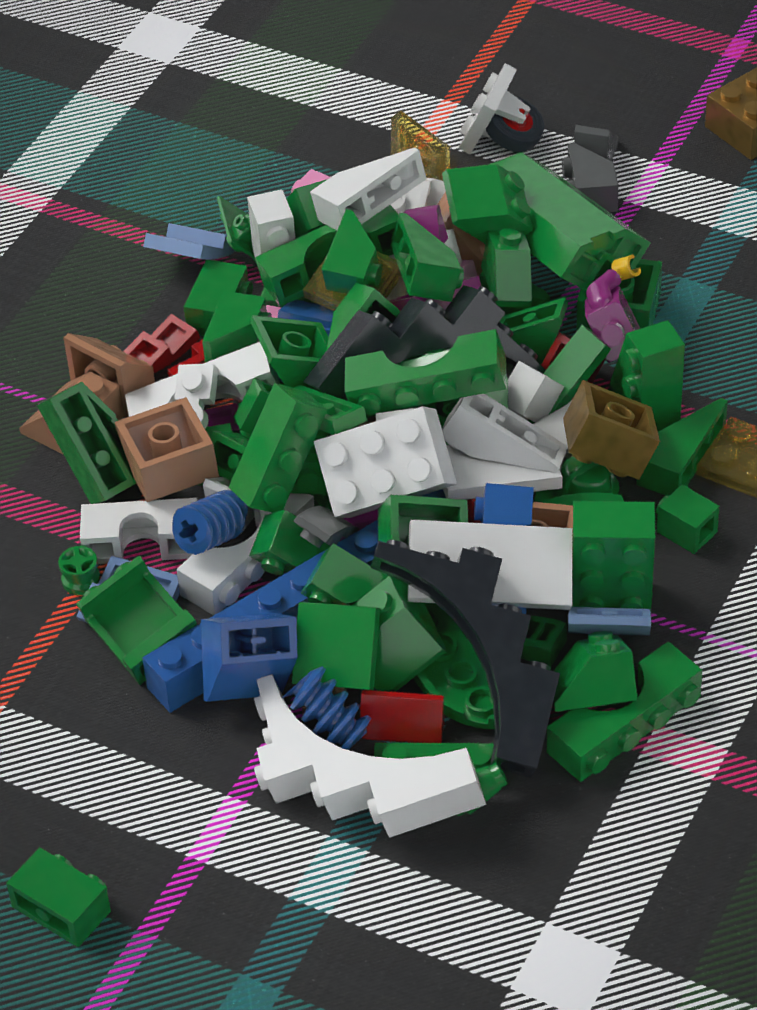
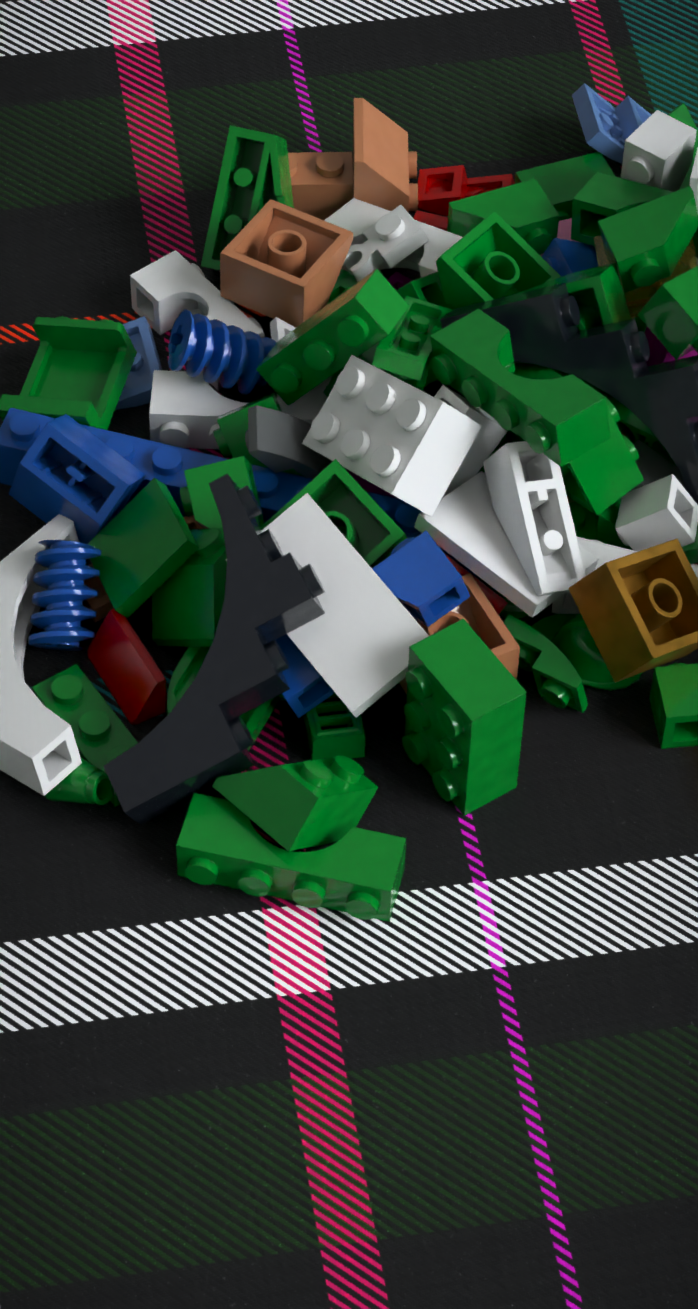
camera: 50 degrees right, 5 degrees up
green wheel [58,546,101,595] -> none
medium blue slope [568,607,651,636] -> none
green brick [656,484,720,554] -> none

